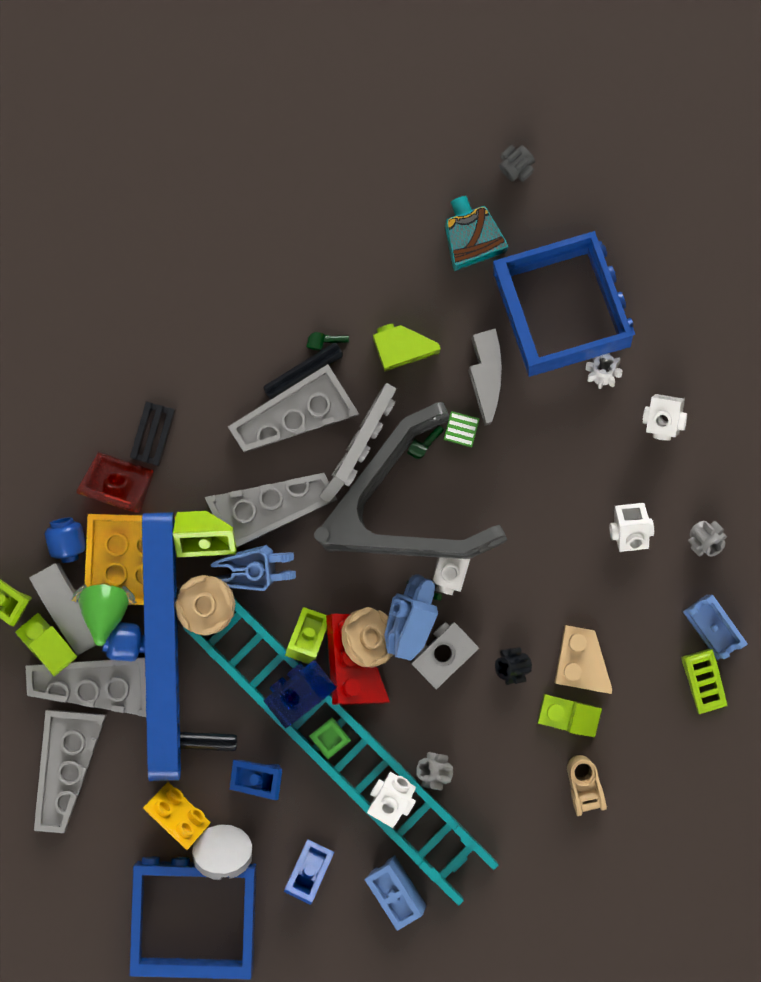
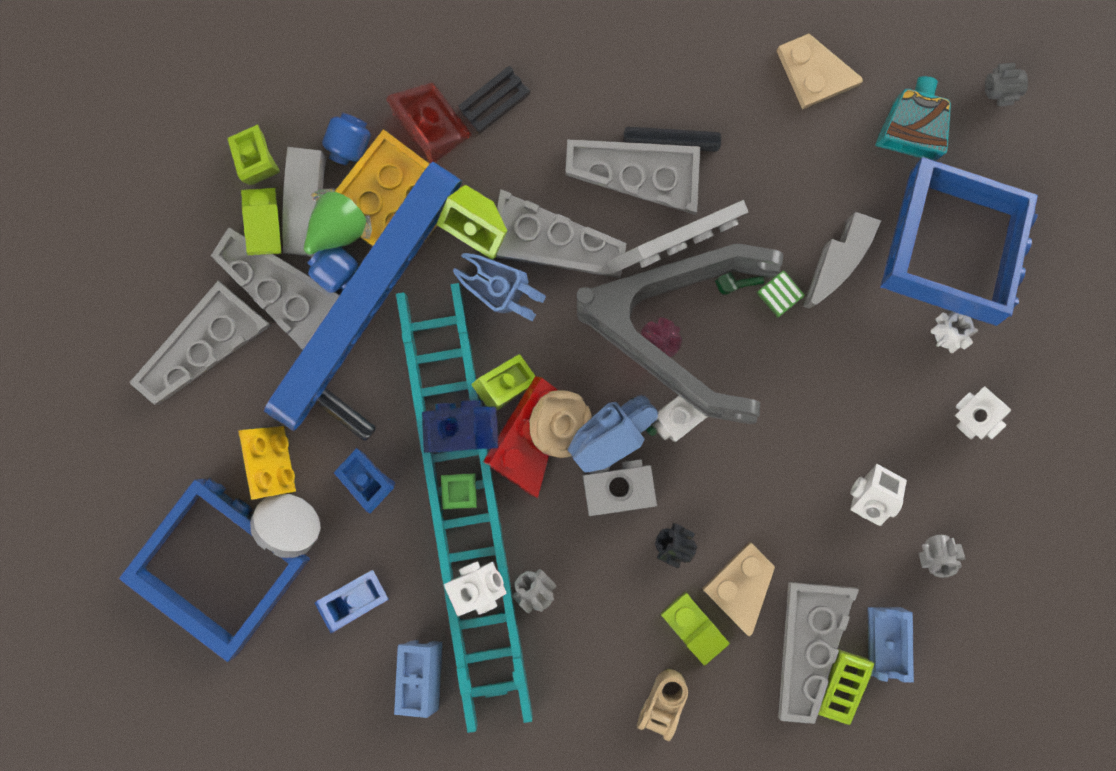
camera: 40 degrees right, 0 degrees up
tan tile [175,575,236,635] -> none
dark green hand [307,332,349,351] -> none
lime slope [373,323,441,372] -> none
none -> clear pink gear [641,317,682,357]
none -> tan wing [776,34,863,110]
none -> light grey wing [778,582,859,724]

